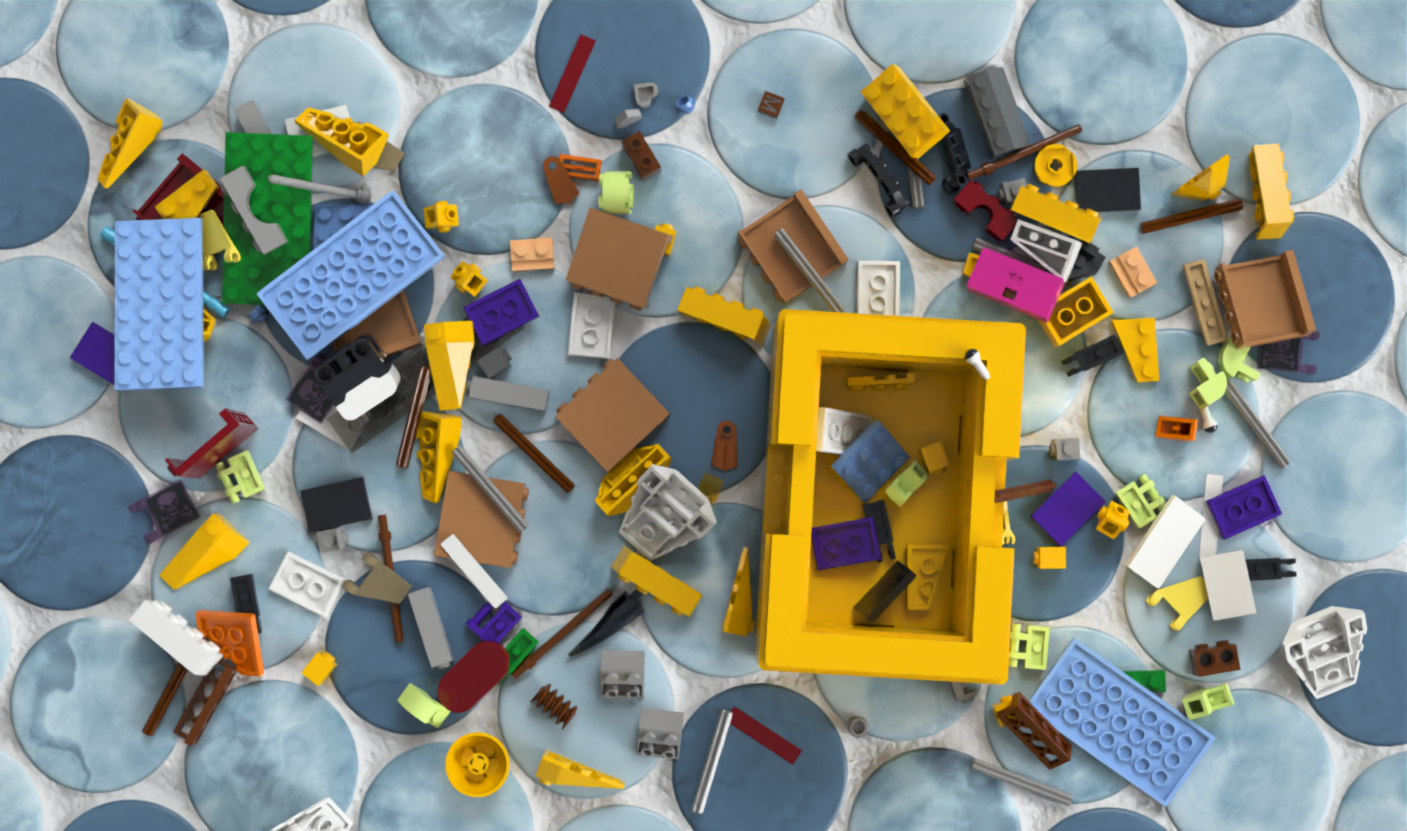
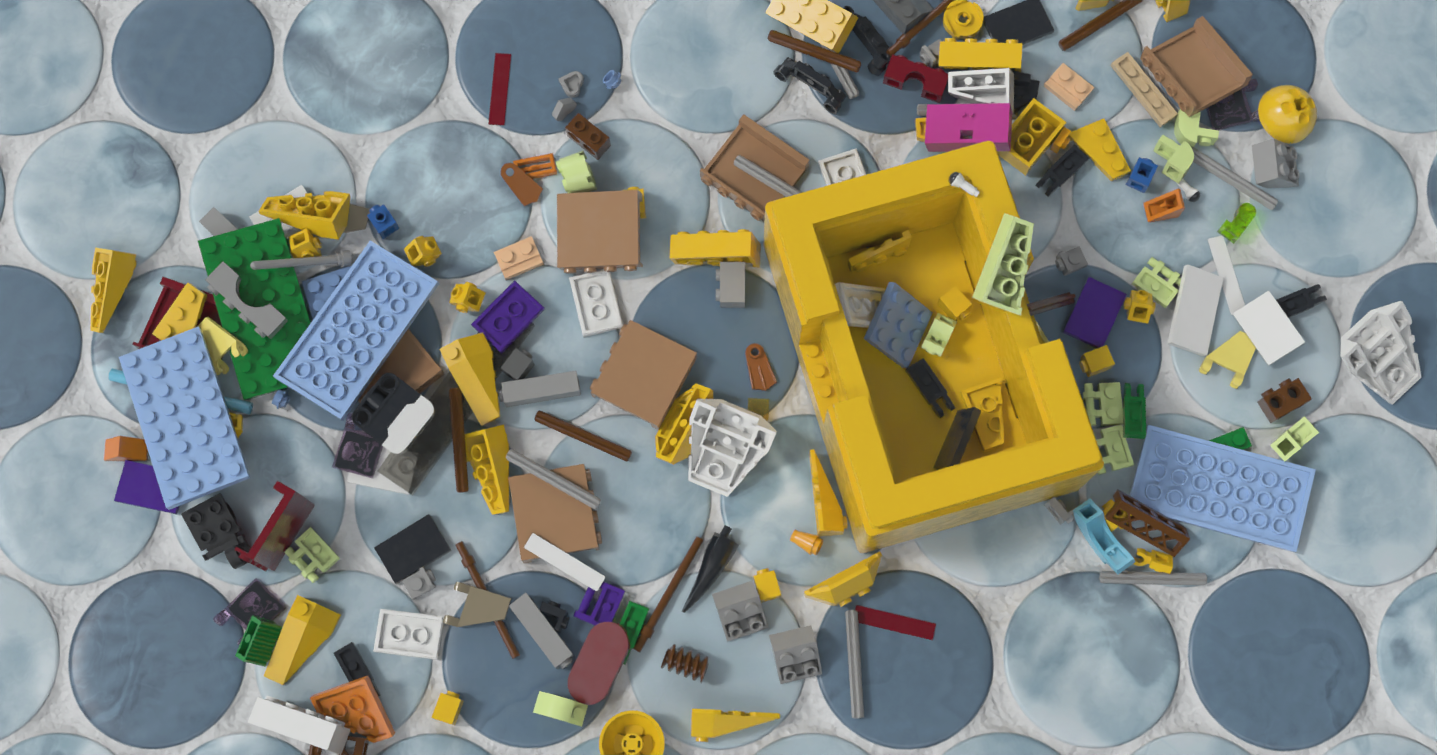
camera: 10 degrees left, 10 degrees down
yellow wedge [611,545,703,617] -> none
reddish brown tile [757,91,785,119] -> none
dark purple tile [811,516,882,571] -> none
light grey plate [847,716,869,738] -> none
dark purple tile [1205,475,1282,540] -> none
none -> orange slope [104,436,148,461]
none -> black plate [181,493,251,569]
none -> green brick [235,615,282,667]
none -> yellow brick [289,228,322,258]
none -> blue brick [367,204,400,239]
none -> black bracket [539,600,570,633]
none -> light grey brick [716,262,745,308]
none -> yellow brick [753,568,781,603]
none -> light orange cone [790,529,823,555]
none -> yellow wedge [803,551,882,607]
none -> yellowish green wedge [972,213,1034,316]
none -> light orange plate [1050,127,1071,154]
none -> medium azure arch [1073,498,1135,575]
none -> yellowish green plate [1083,382,1123,426]
none -> green hinge [1123,383,1146,439]
none -> blue brick [1125,157,1158,193]
none -> yellow plate [1134,548,1173,574]
none -> clear neon green leg [1217,203,1256,244]
none -> light grey slope [1252,139,1300,188]
none -> yellow piece [1258,85,1317,144]

